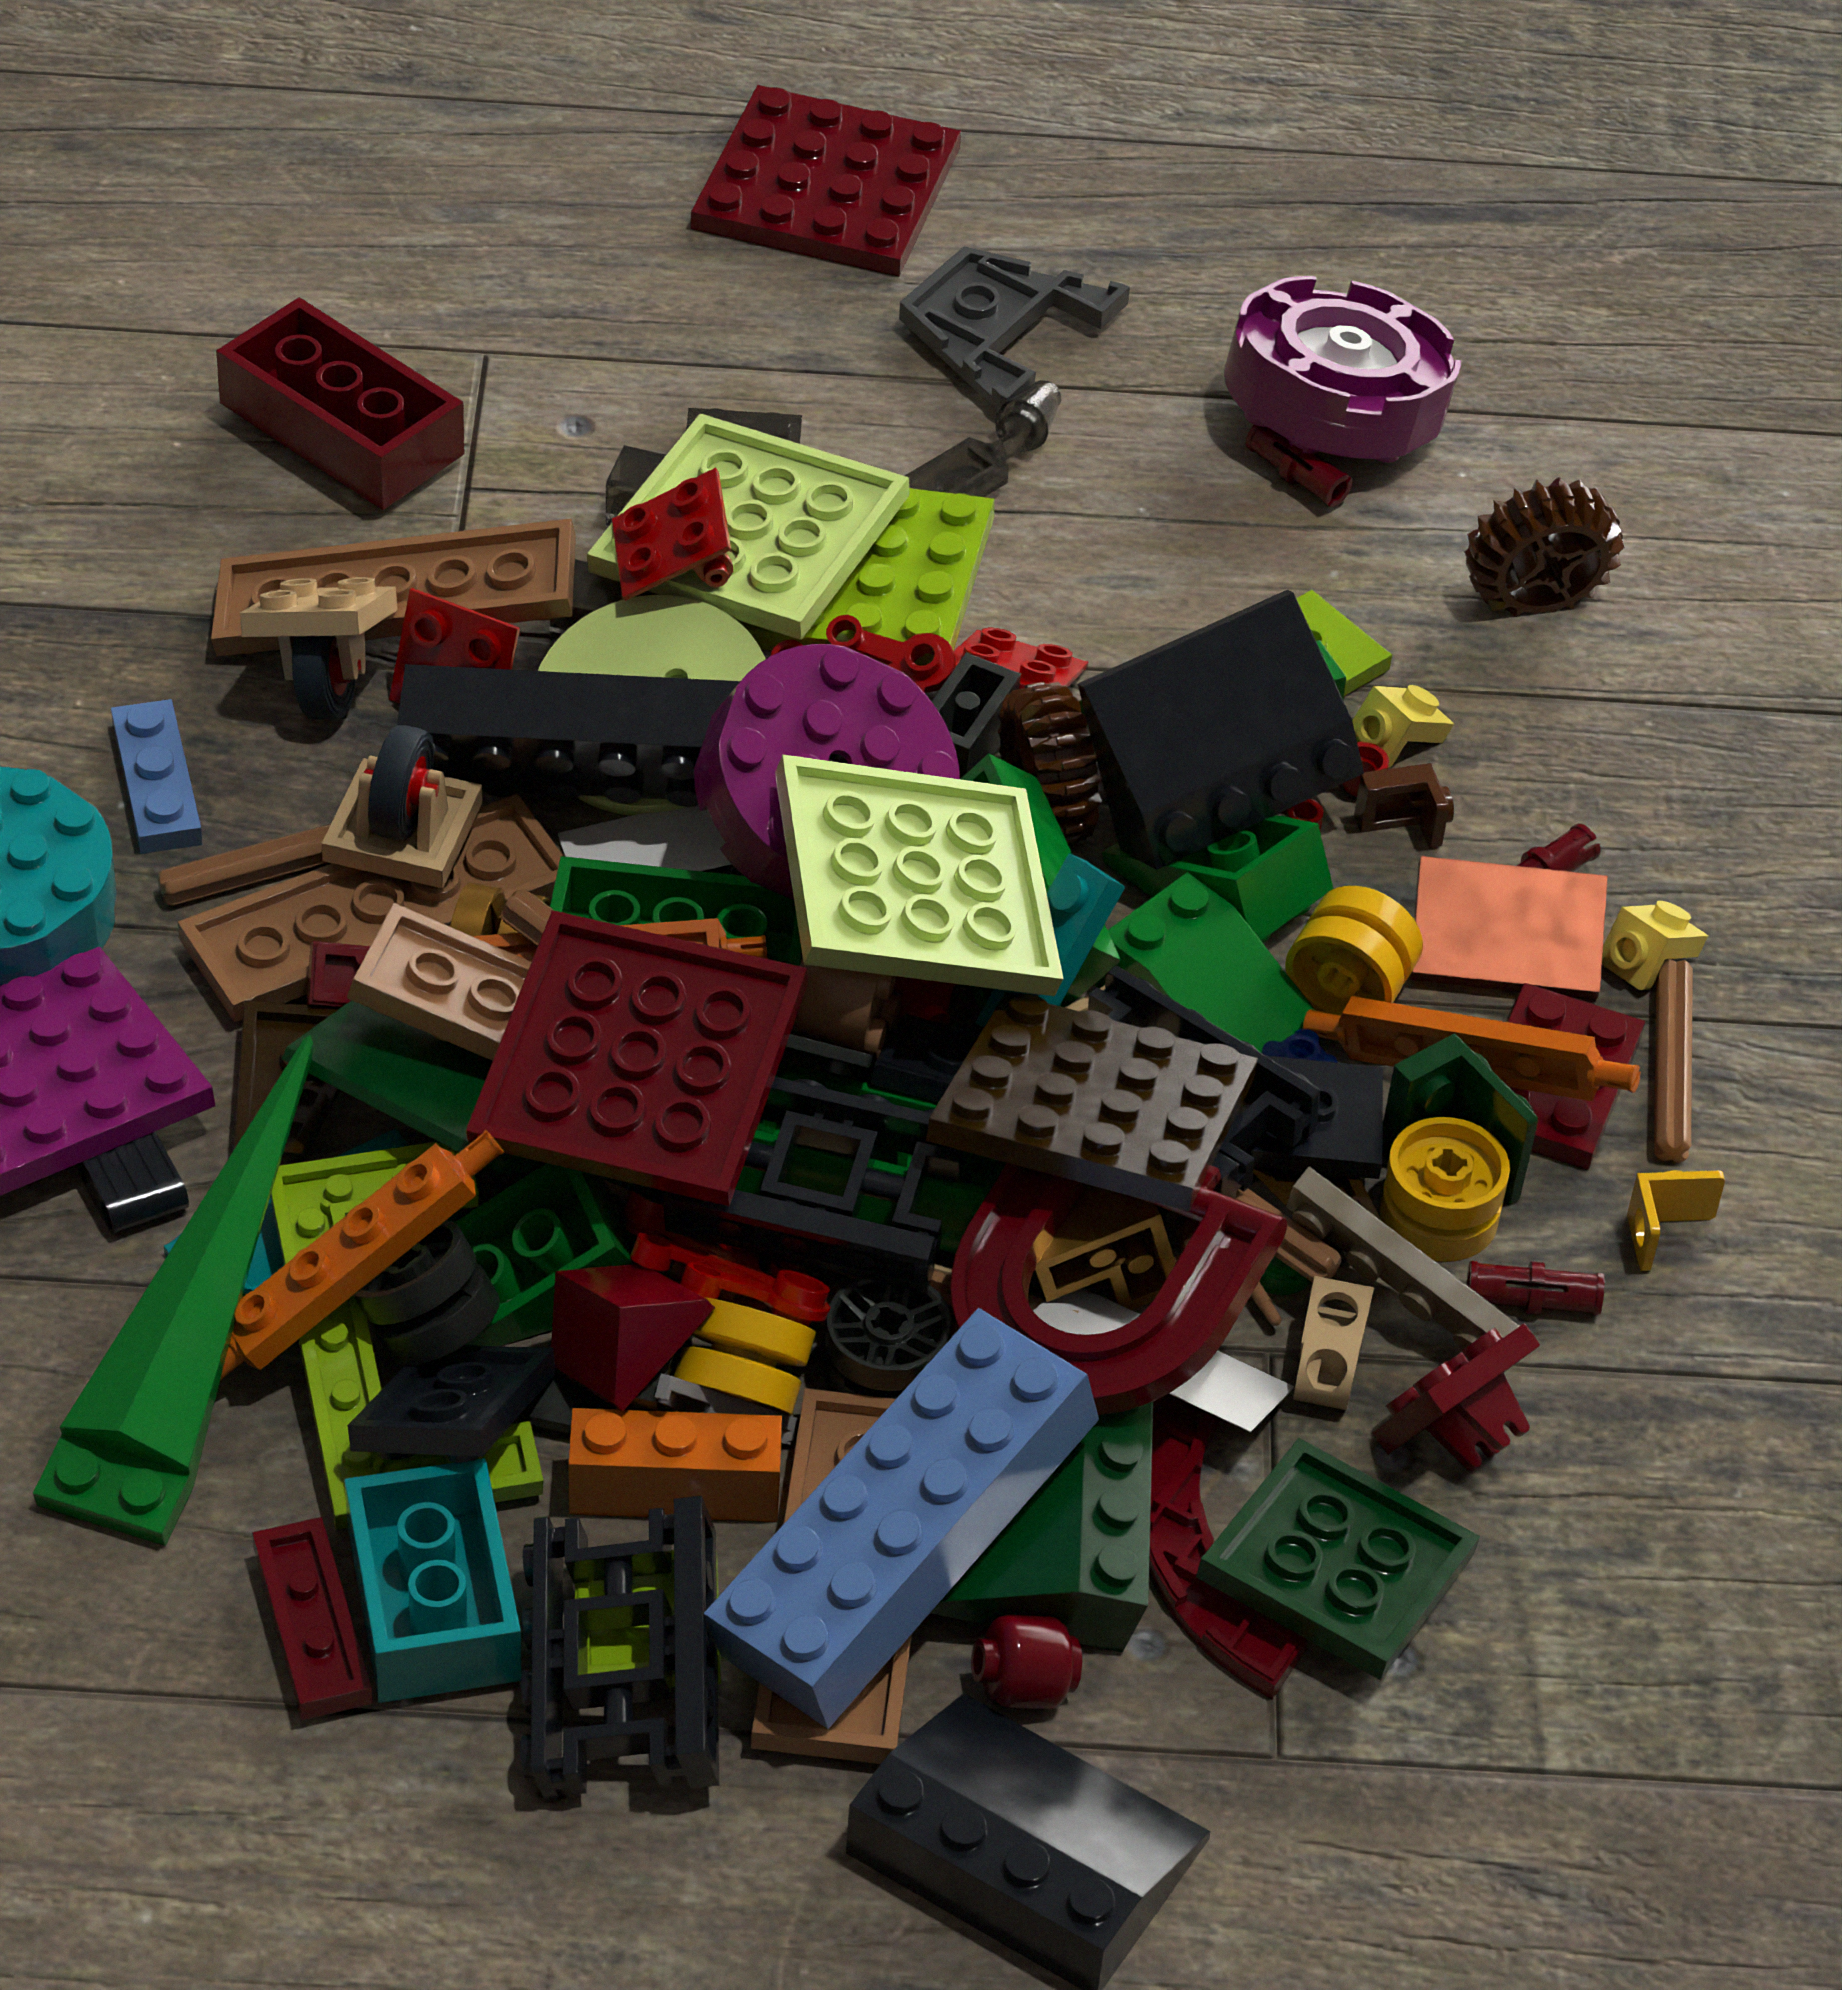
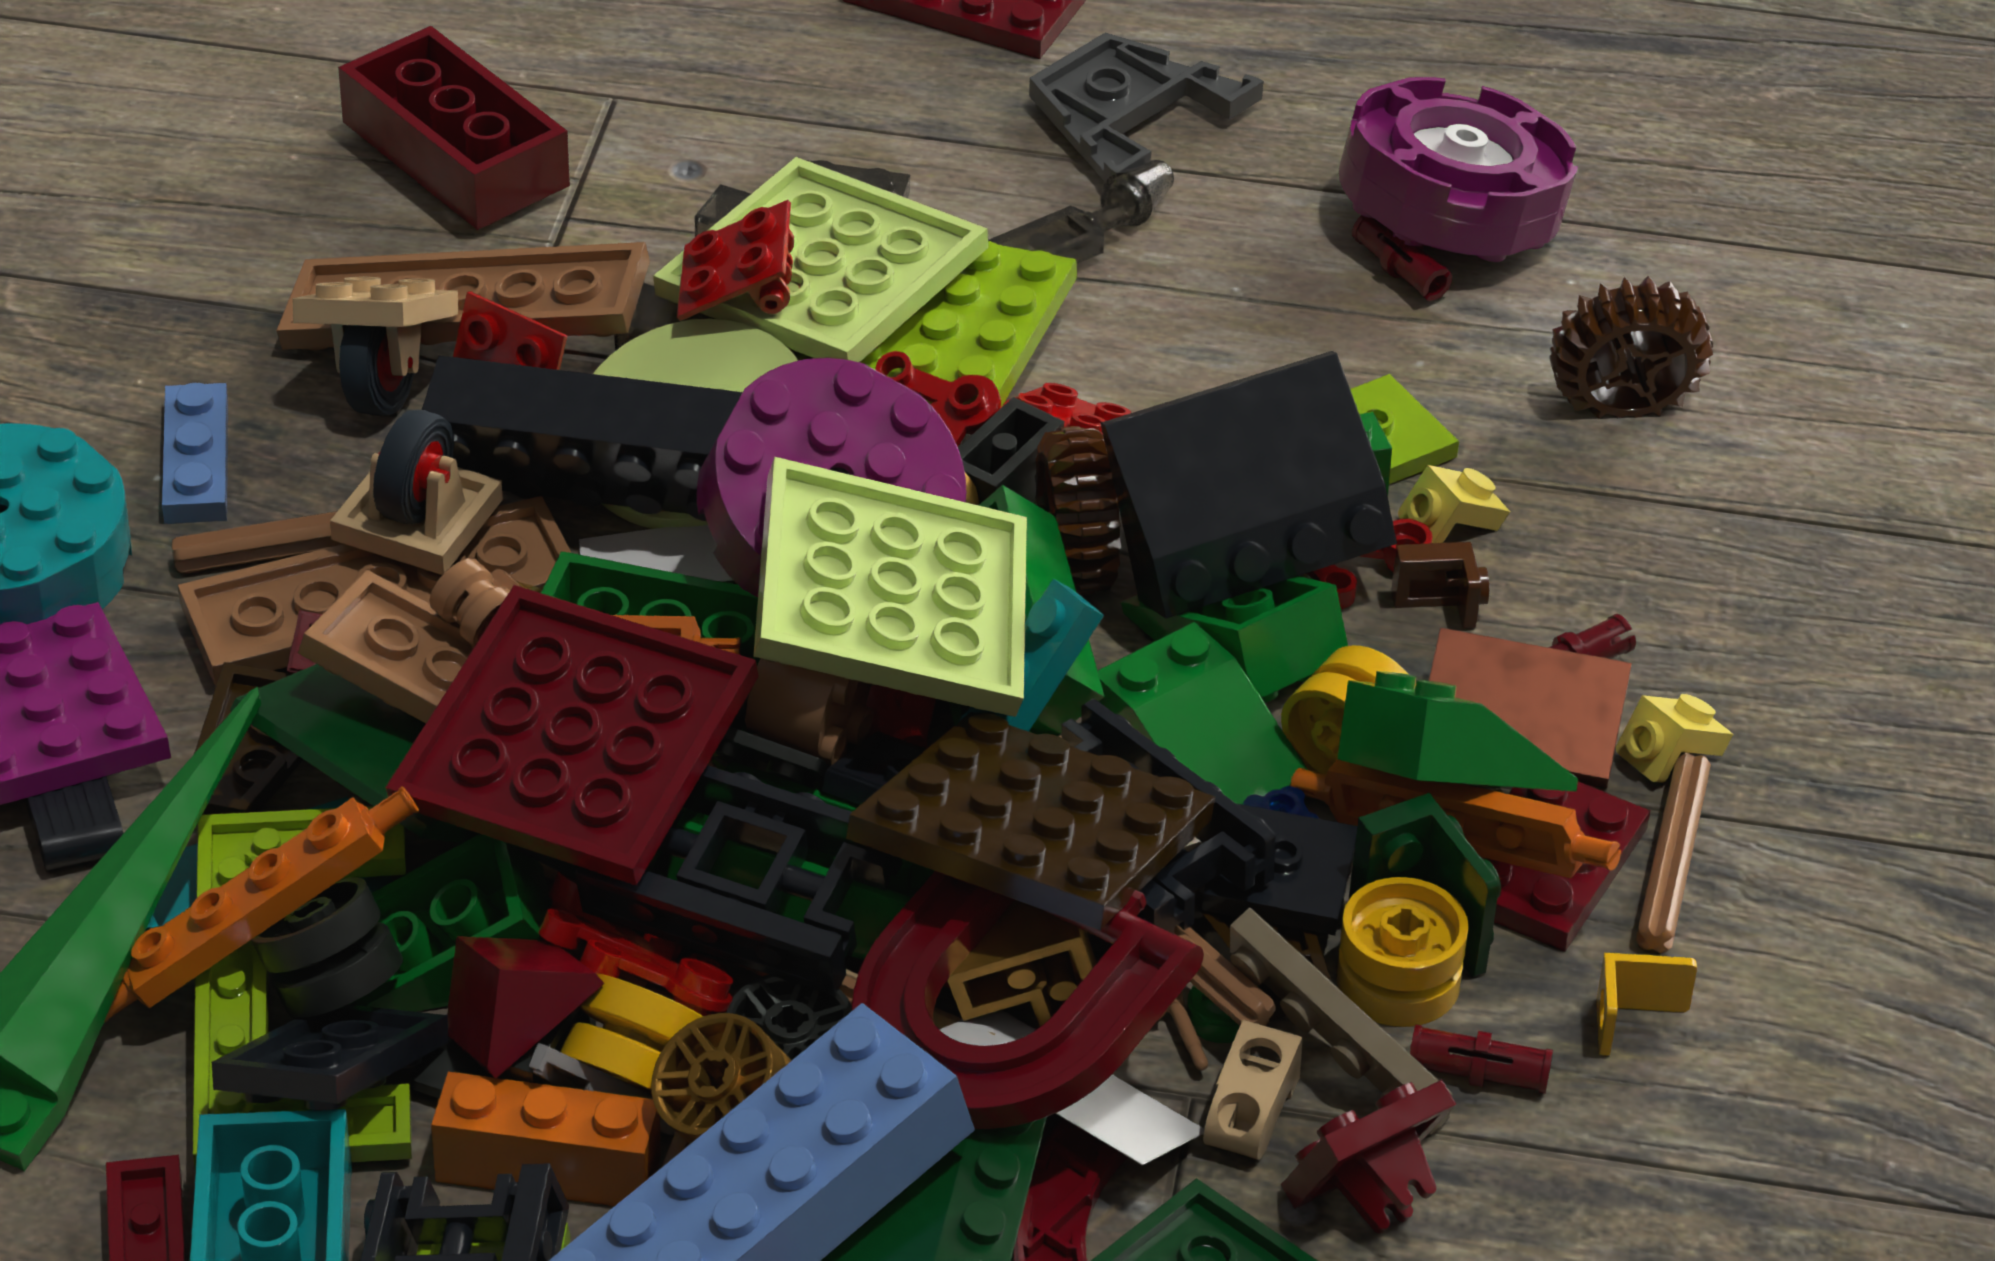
camera: 10 degrees right, 5 degrees down
none -> medium nougat wheel [429,558,510,647]
none -> pearl gold wheel [651,1013,792,1144]
none -> green slope [1337,671,1578,792]

